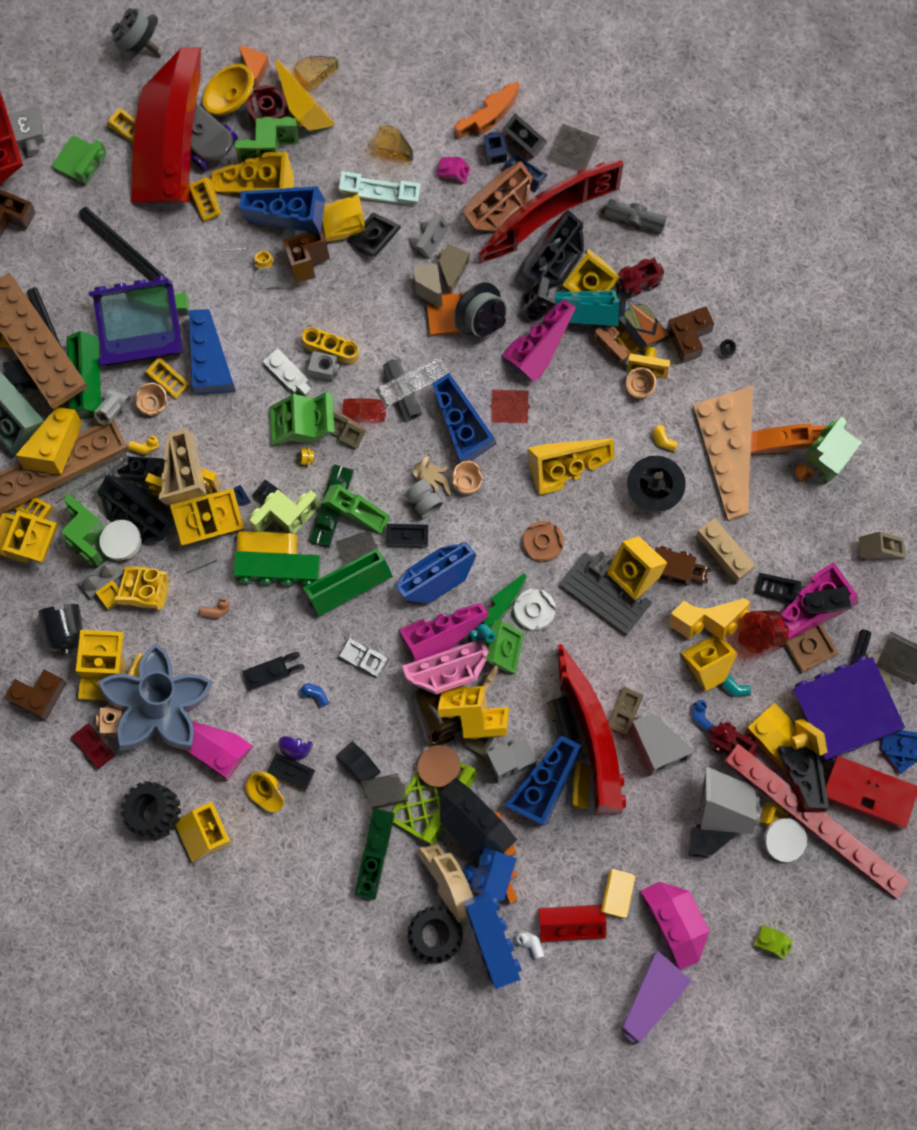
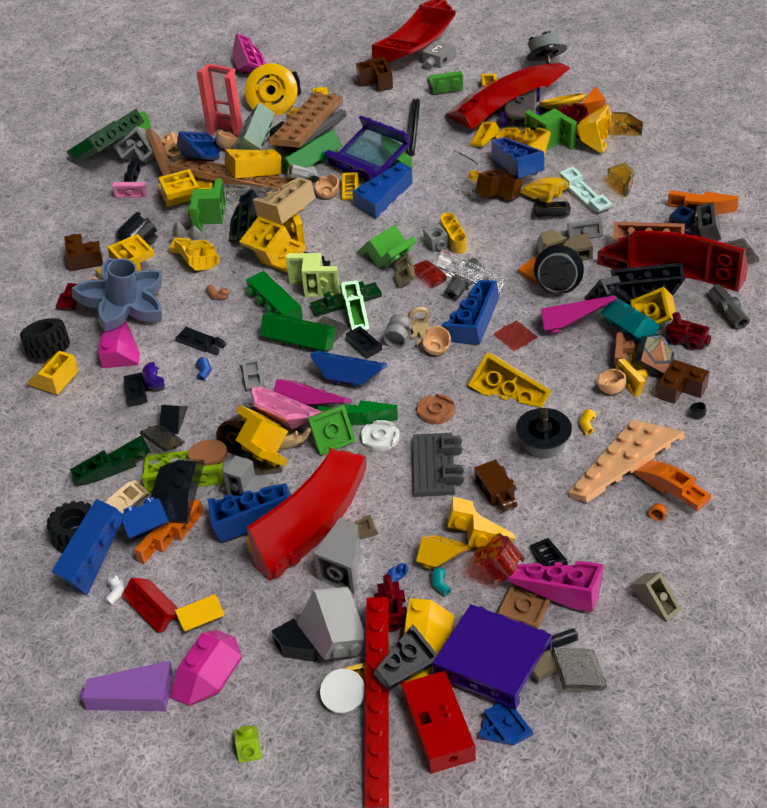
camera: 55 degrees right, 30 degrees down
white tile [99,520,141,561] -> none
yellow beam [236,531,298,554] -> none
yellow piece [245,771,285,812] -> none
white hinge [263,348,312,397] -> none
yellow plate [299,446,314,467] -> none
dark pink bracket [436,157,470,184] -> none
teal arm [469,624,496,642] -> none
yellow slope [607,536,667,600] -> none
tan brick [696,518,755,584] -> none
yellow tile [790,718,827,755] -> none
black plate [805,586,851,616] -> none
bracket [806,417,862,483] -> none

